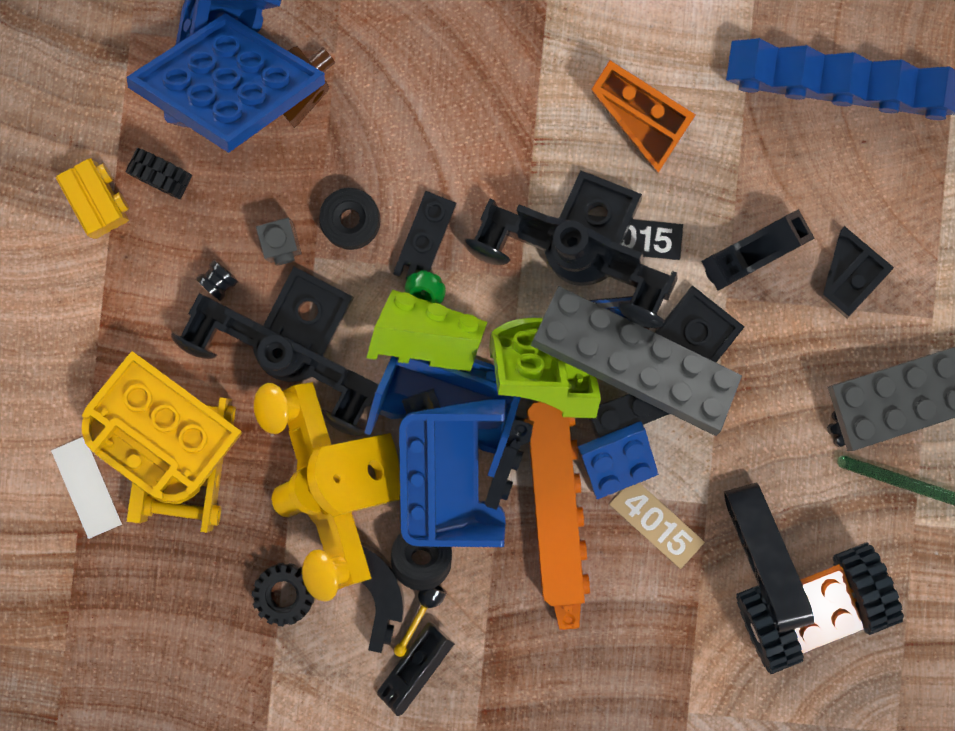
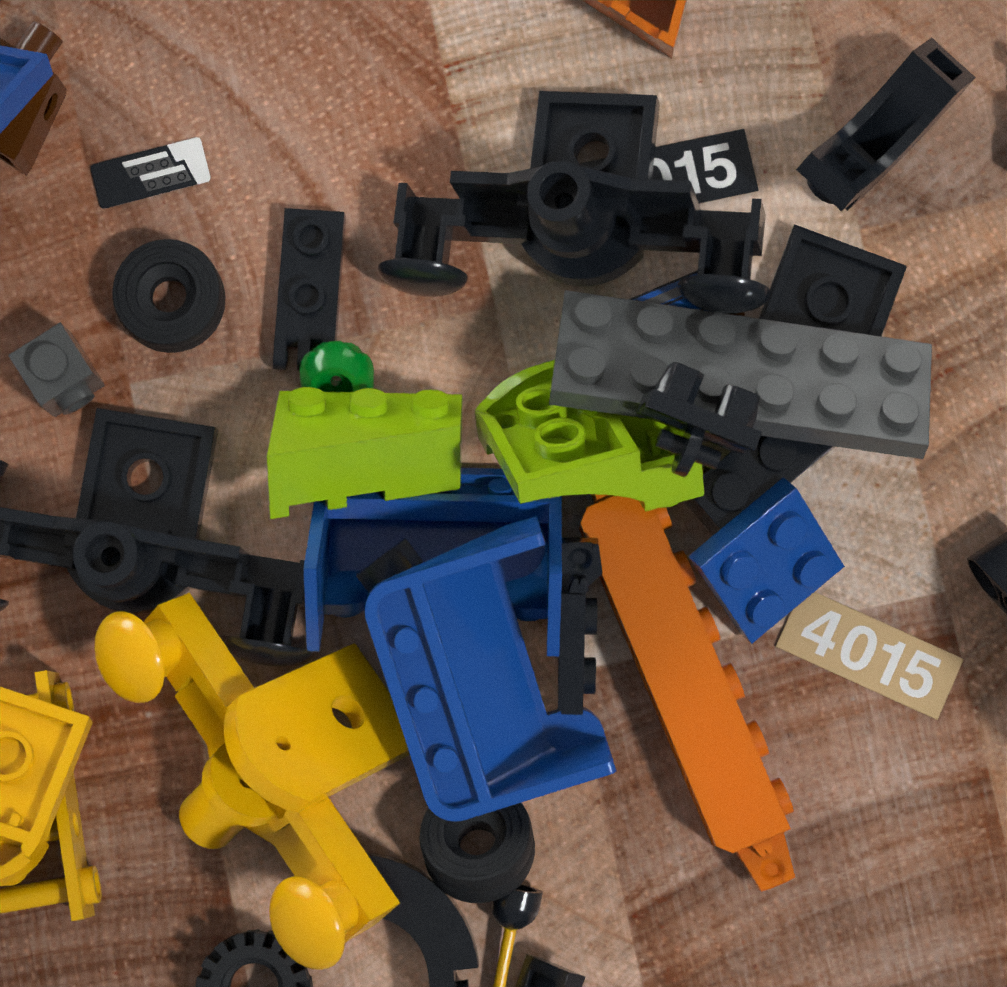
camera: 15 degrees left, 5 degrees down
none -> sticker [91,137,211,209]
none -> black hips [636,362,762,478]

